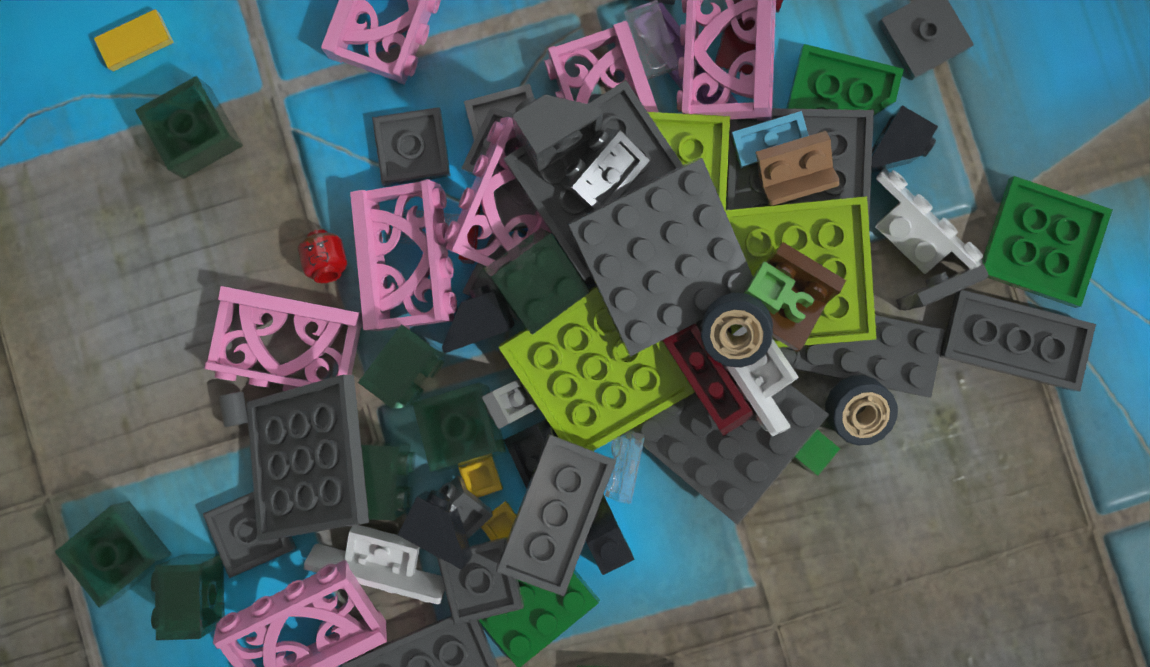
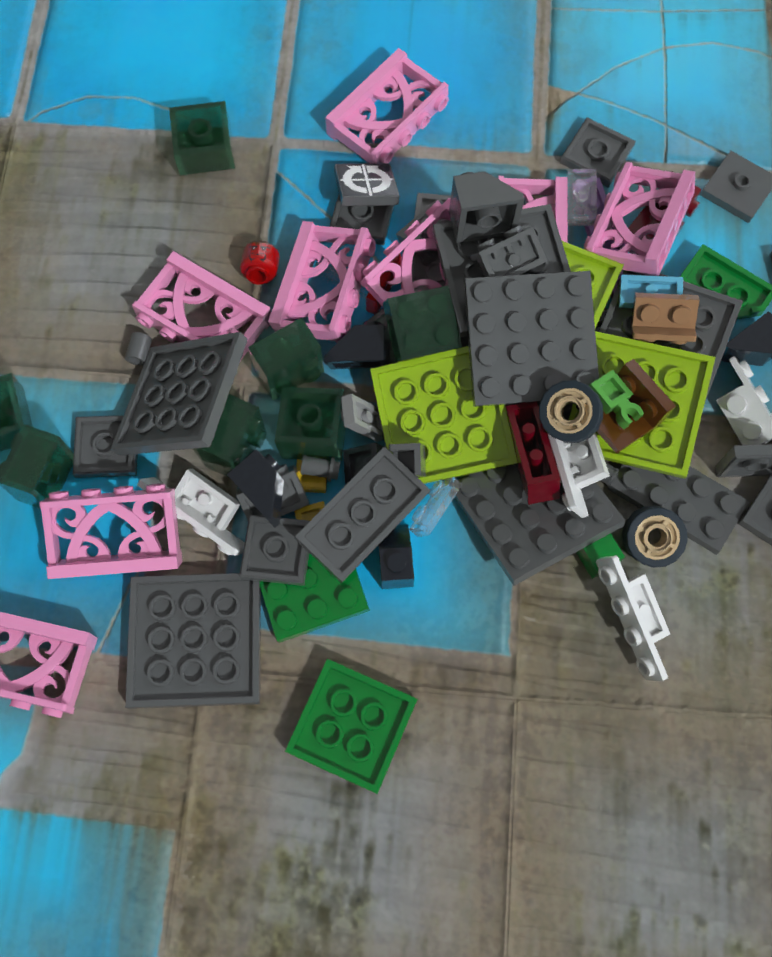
camera: 20 degrees right, 15 degrees down
yellow tile [94,9,174,72] -> none
none -> dark grey pin [300,455,340,482]
none -> tile [334,163,400,206]
none -> dark grey panel [389,443,426,477]
none -> white bracket [596,555,670,681]

